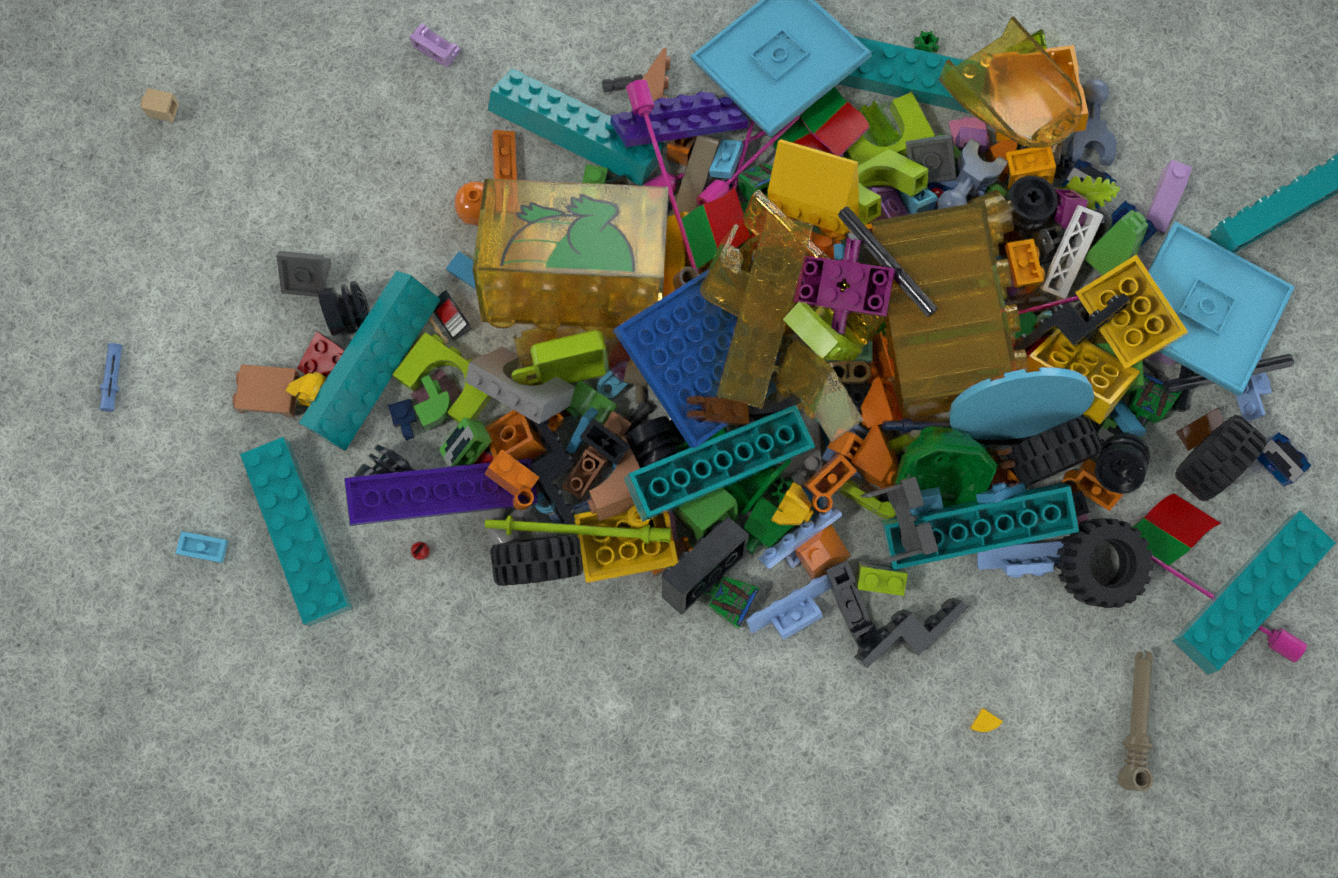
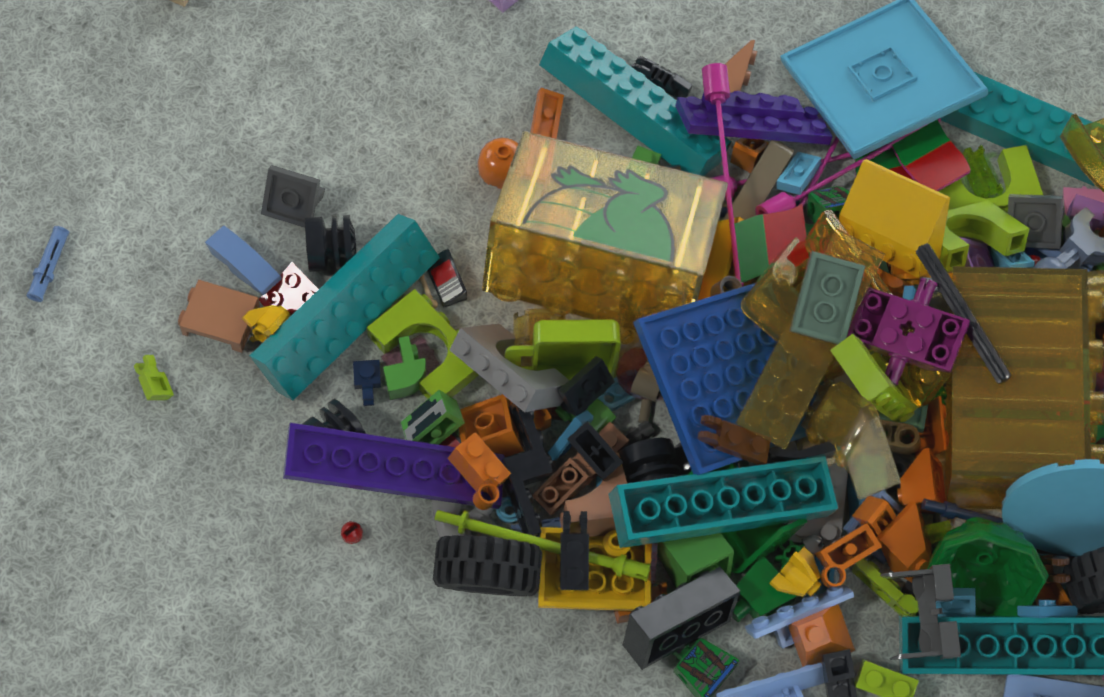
camera: 10 degrees right, 10 degrees down
medium azure plate [175,531,229,563] -> none
teal brick [240,437,353,627] -> none
dark azure tile [446,251,495,294] -> none
dark grey axle [602,74,643,92] -> none
green gear [913,31,939,53] -> none
none -> lime plate [134,355,174,401]
none -> medium blue slope [205,226,282,295]
none -> black bracket [558,356,615,416]
none -> black hinge [560,511,589,590]
none -> black hinge [631,56,692,98]
none -> sand green tile [789,251,865,345]

